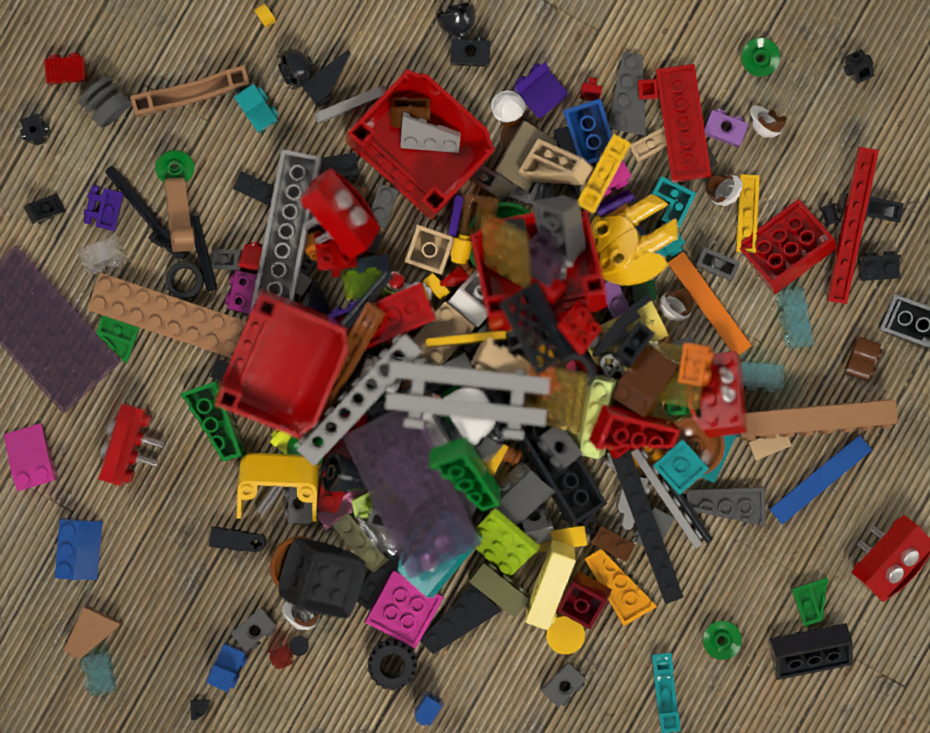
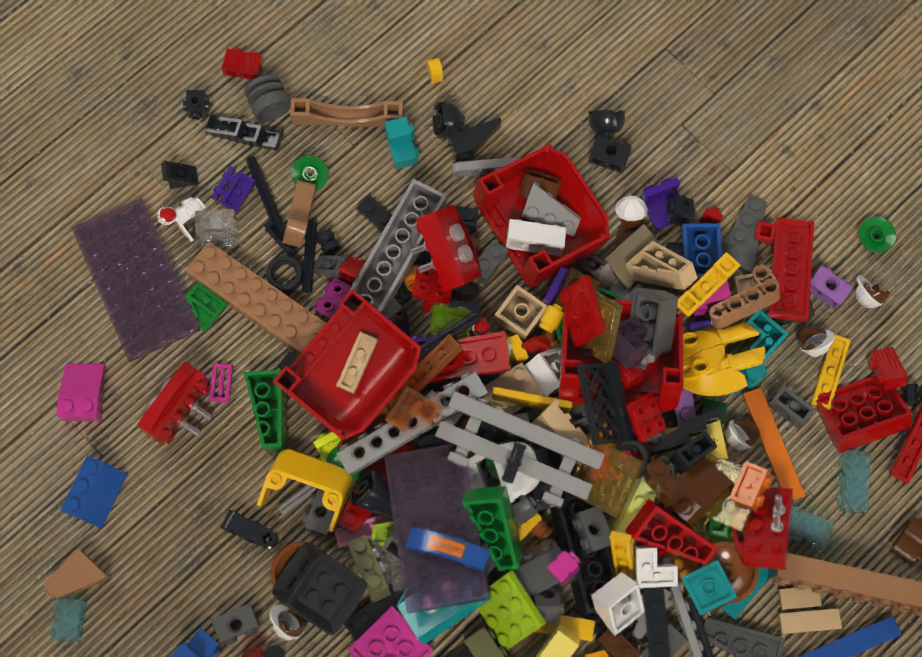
camera: 10 degrees right, 15 degrees down
none -> white piece [157,196,205,242]
none -> black slope [204,115,283,151]
none -> dark pink tile [209,363,233,403]
none -> black wheel [315,229,341,255]
none -> tan tile [336,332,378,394]
none -> clear orange brick [385,386,443,433]
none -> blue slope [405,528,490,572]
none -> black axle [502,442,527,484]
none -> white brick [505,219,566,257]
none -> dark pink brick [548,551,580,585]
none -> red plate [559,276,607,347]
none -> white slope [591,572,645,635]
none -> yellow tile [609,531,636,582]
none -> white plate [635,545,678,588]
none -> reddish brown brick [644,458,682,507]
none -> black brick [667,194,696,227]
none -> medium nougat beam [709,265,780,329]
none -> tan tile [778,608,842,634]
none -> red brick [868,347,908,391]

